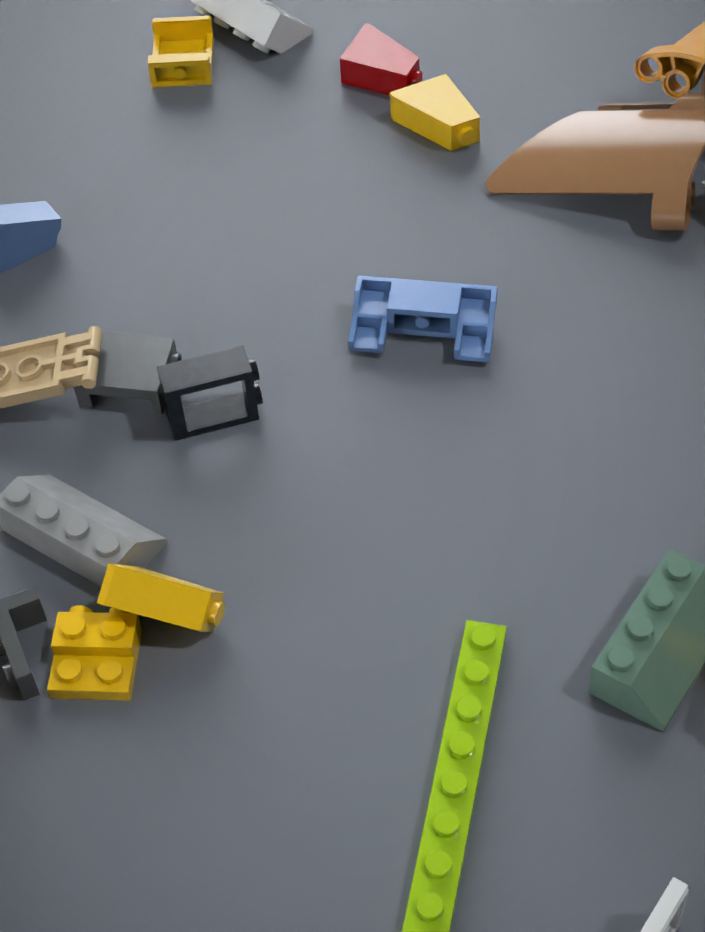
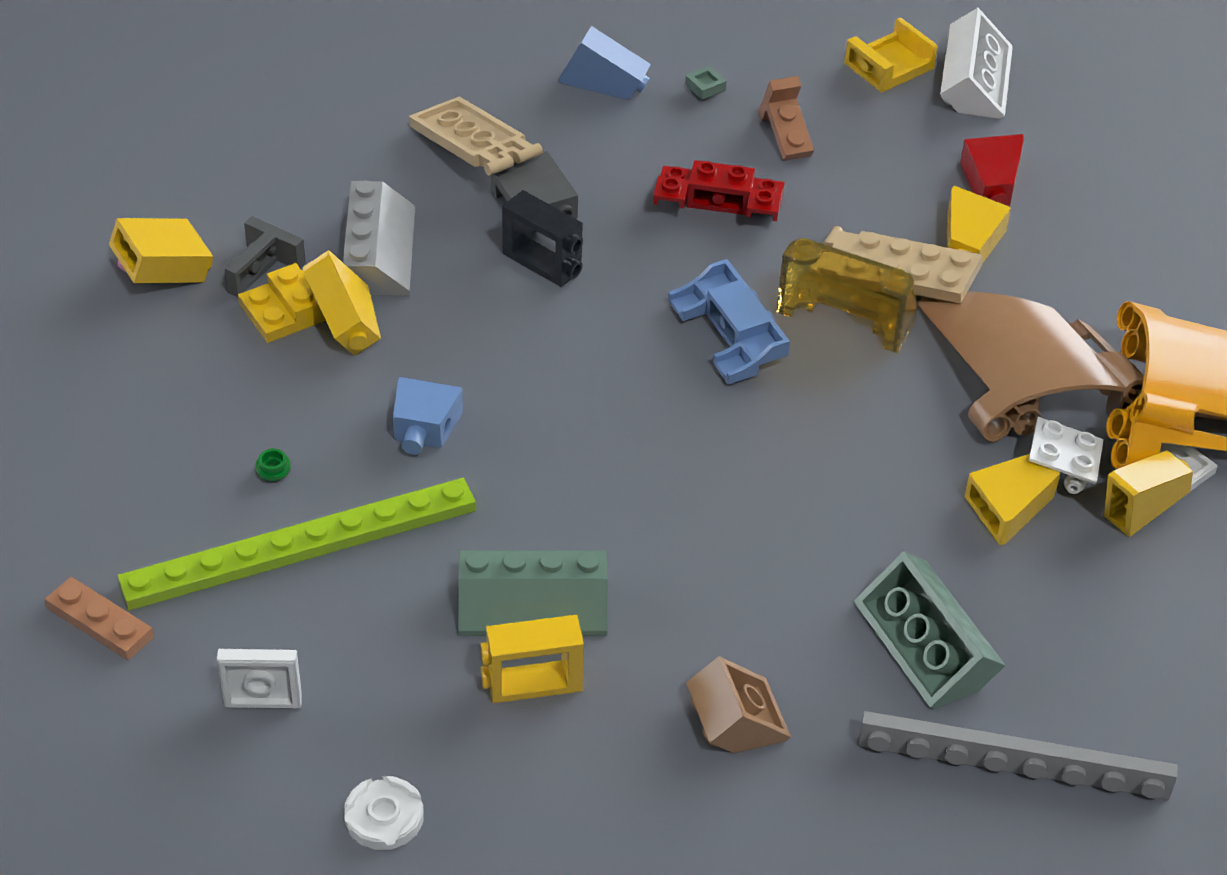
camera: 50 degrees right, 5 degrees down
none -> green plate [255,448,291,481]
none -> medium blue torso [393,377,463,455]
none -> red bracket [653,160,785,221]
none -> sand green plate [685,66,727,100]
none -> nougat bracket [758,76,814,161]
none -> clear yellow windscreen [776,238,917,353]
none -> tan hinge [809,226,982,304]

